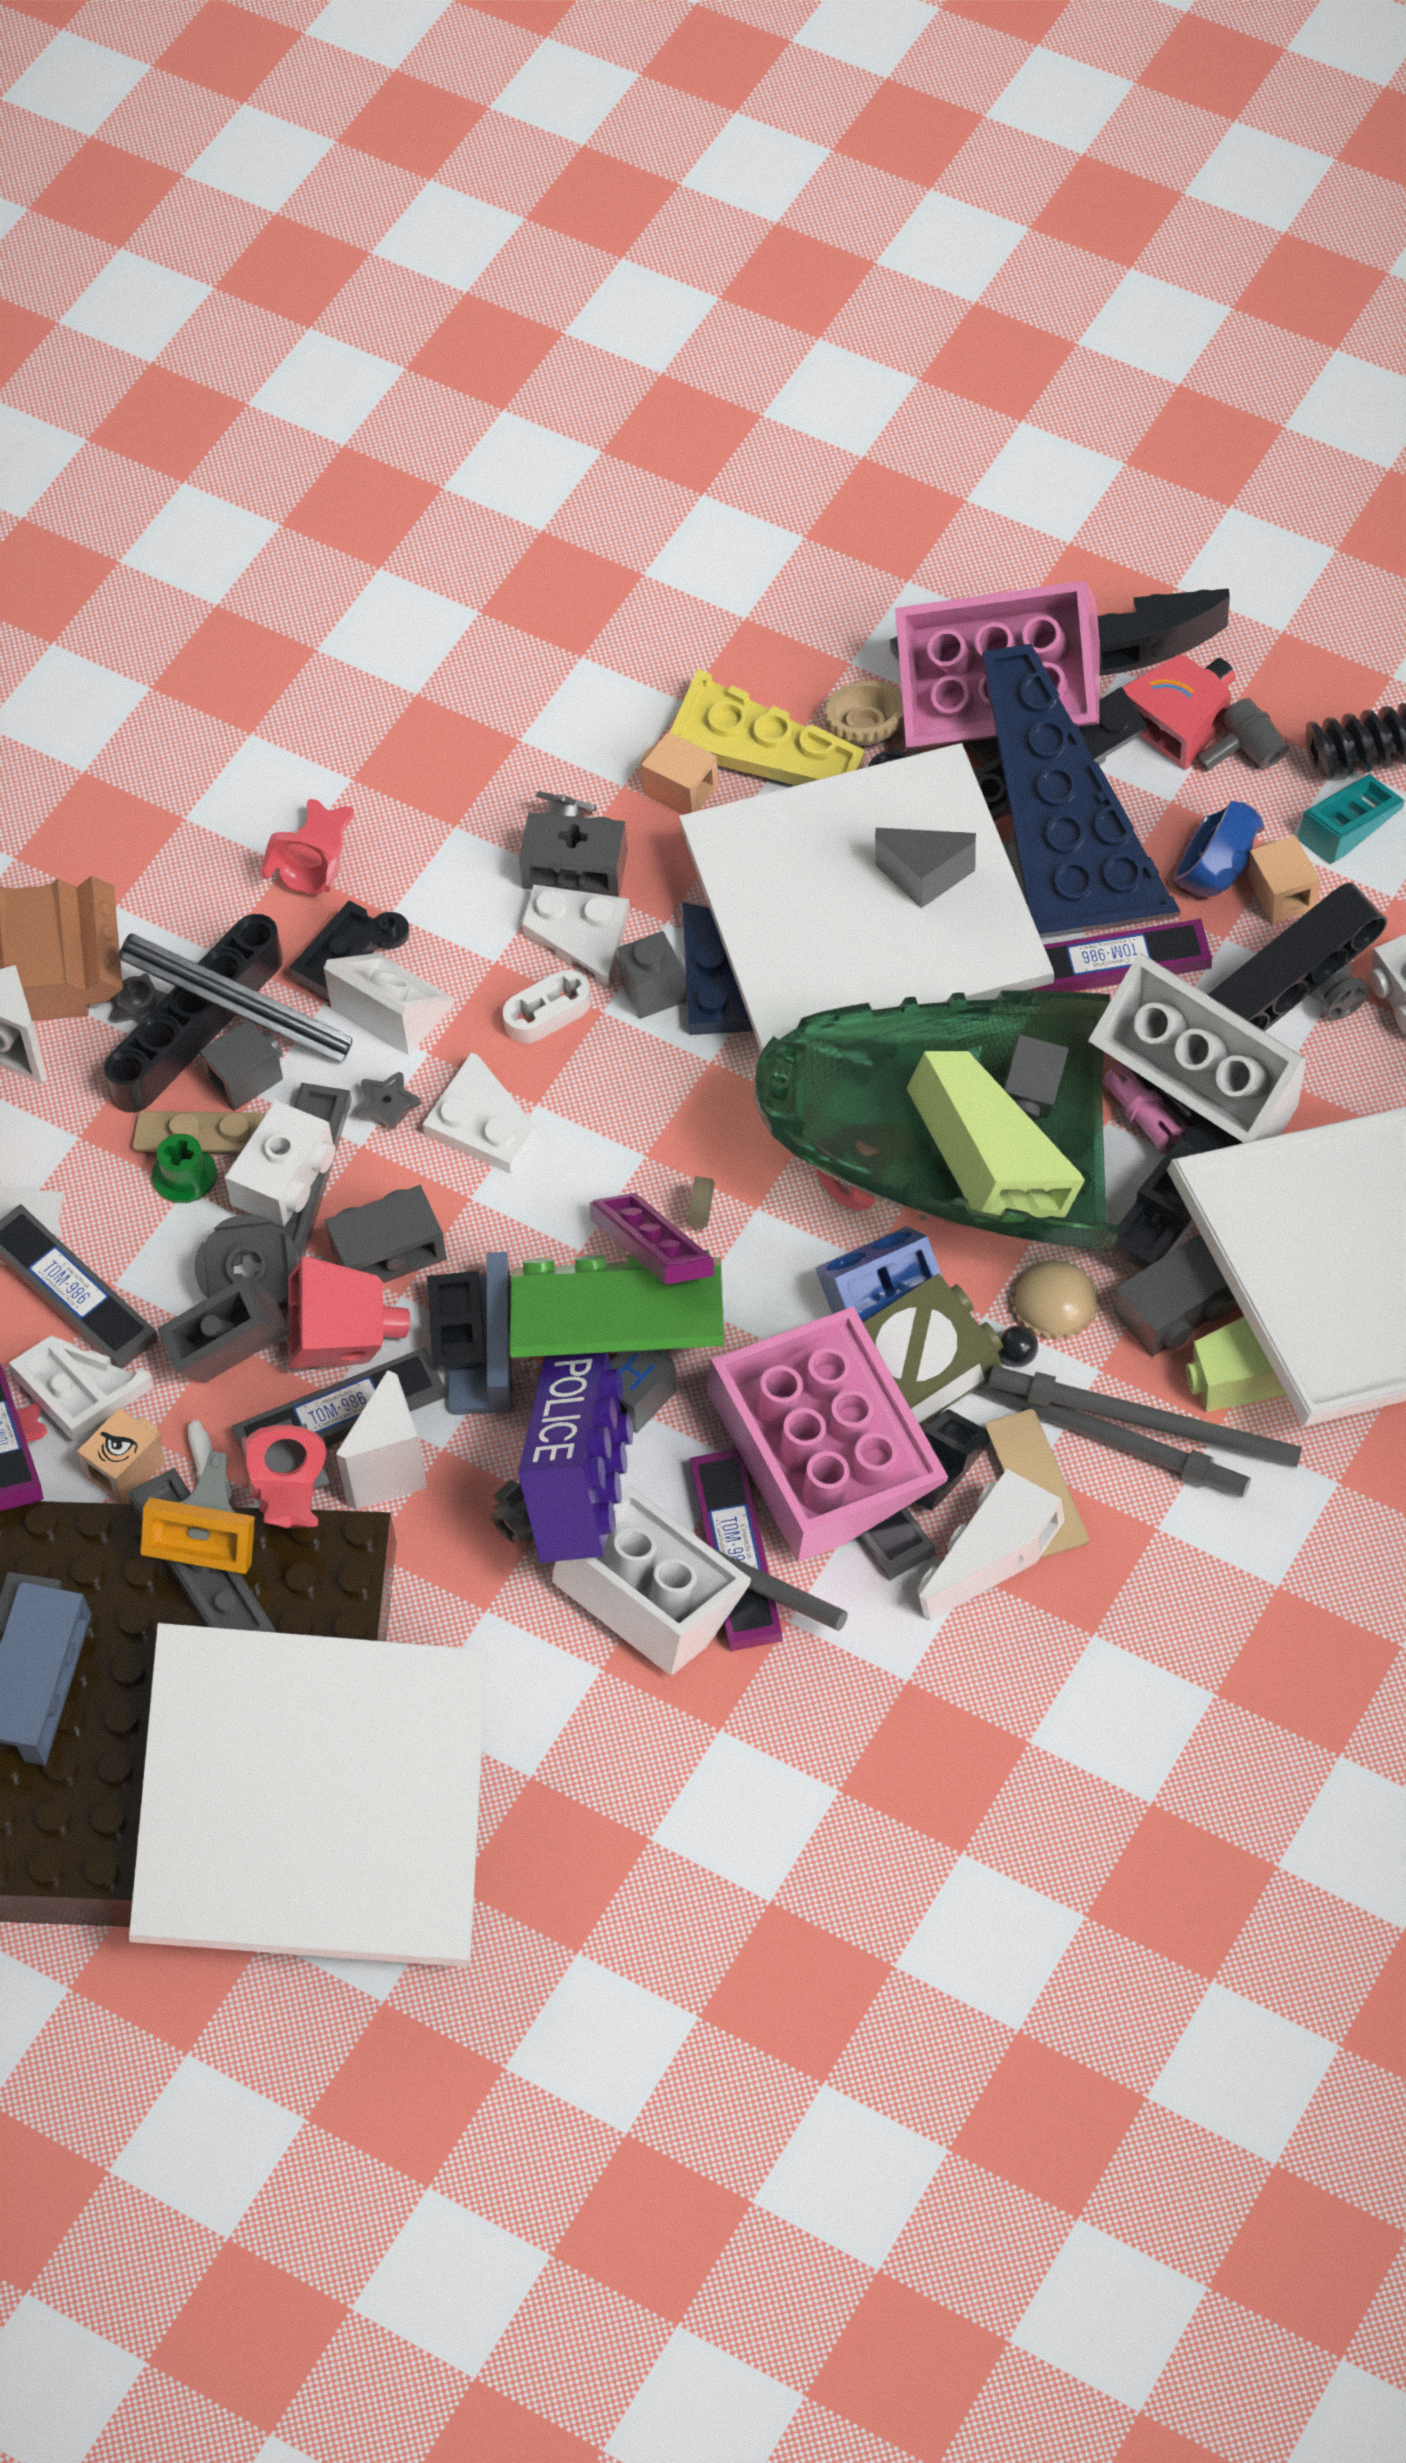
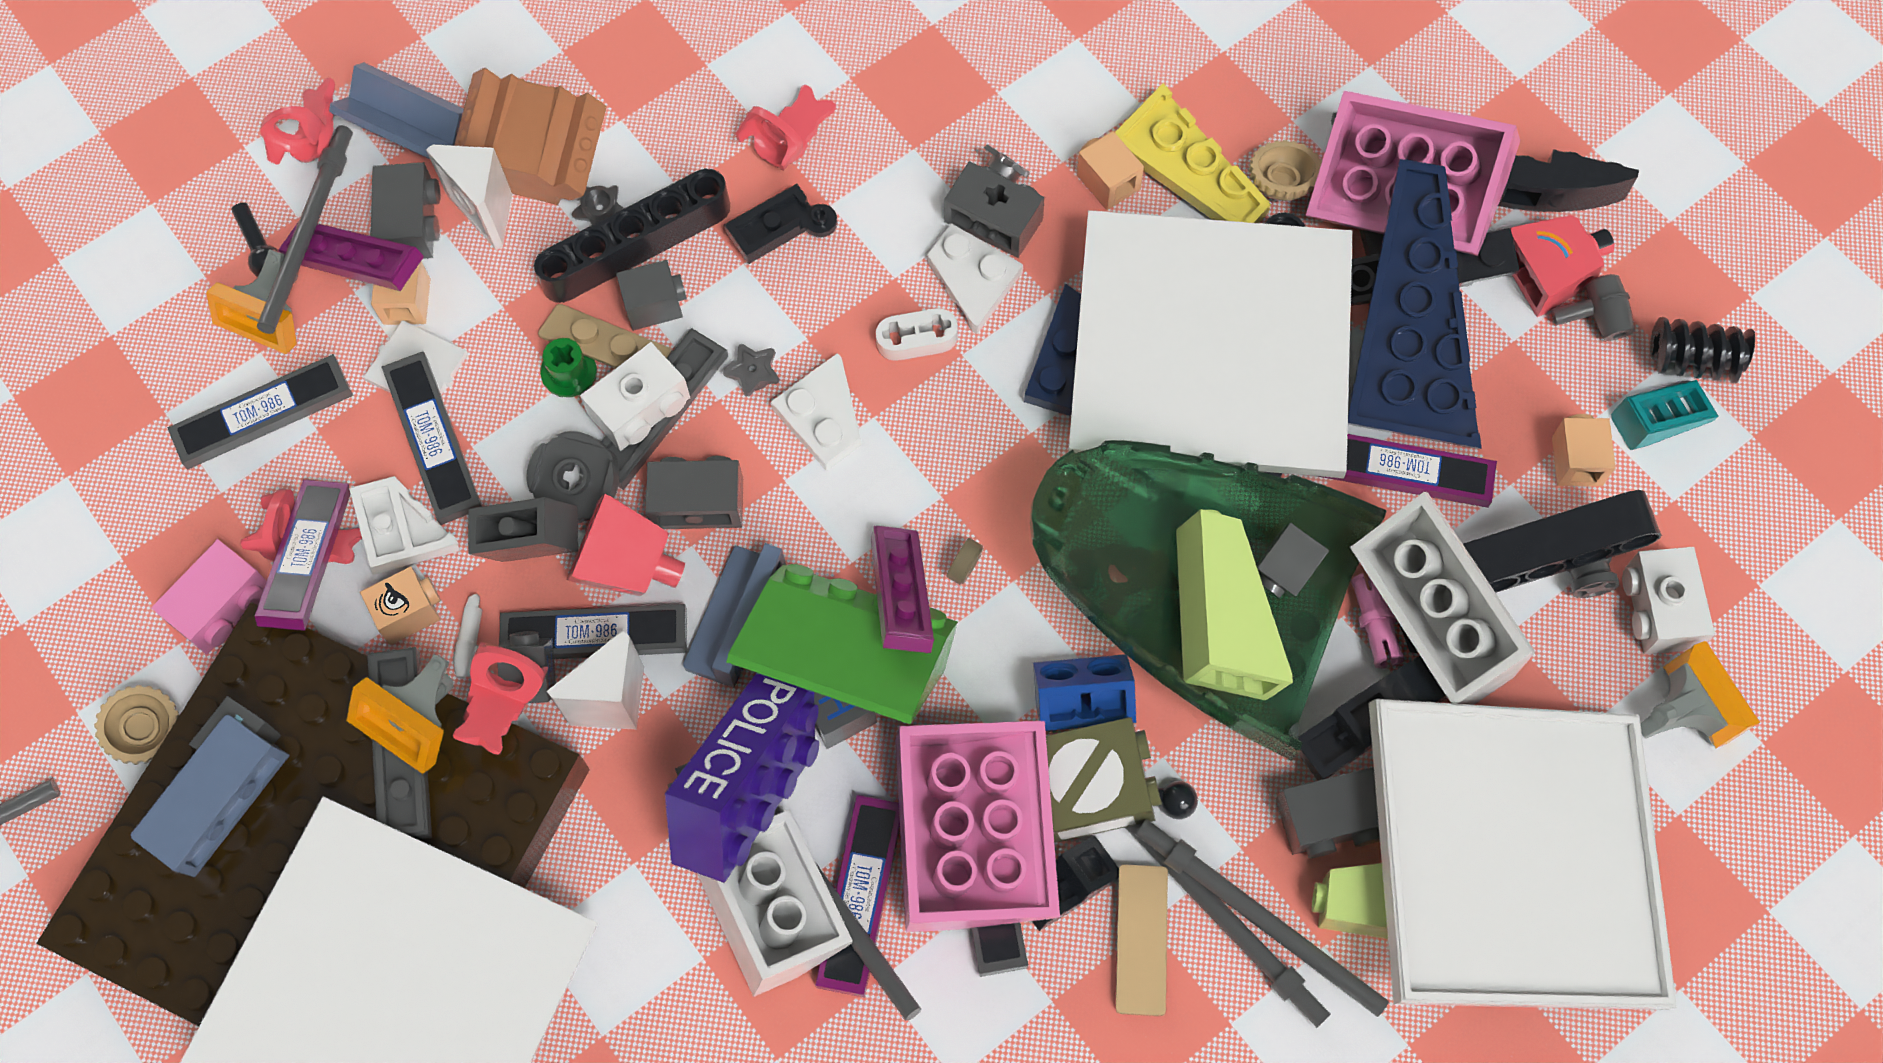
camera: 20 degrees right, 10 degrees up
axle [119,934,353,1063] -> none
white slope [324,953,456,1055] -> none
black slope [427,1271,486,1370] -> none
dark grey brick [617,931,685,1019] -> none
dark grey slope [875,827,976,908] -> none
white slope [918,1469,1065,1621] -> none
tan hat [1011,1260,1100,1341] -> none
blue piece [1173,801,1265,897] -> none

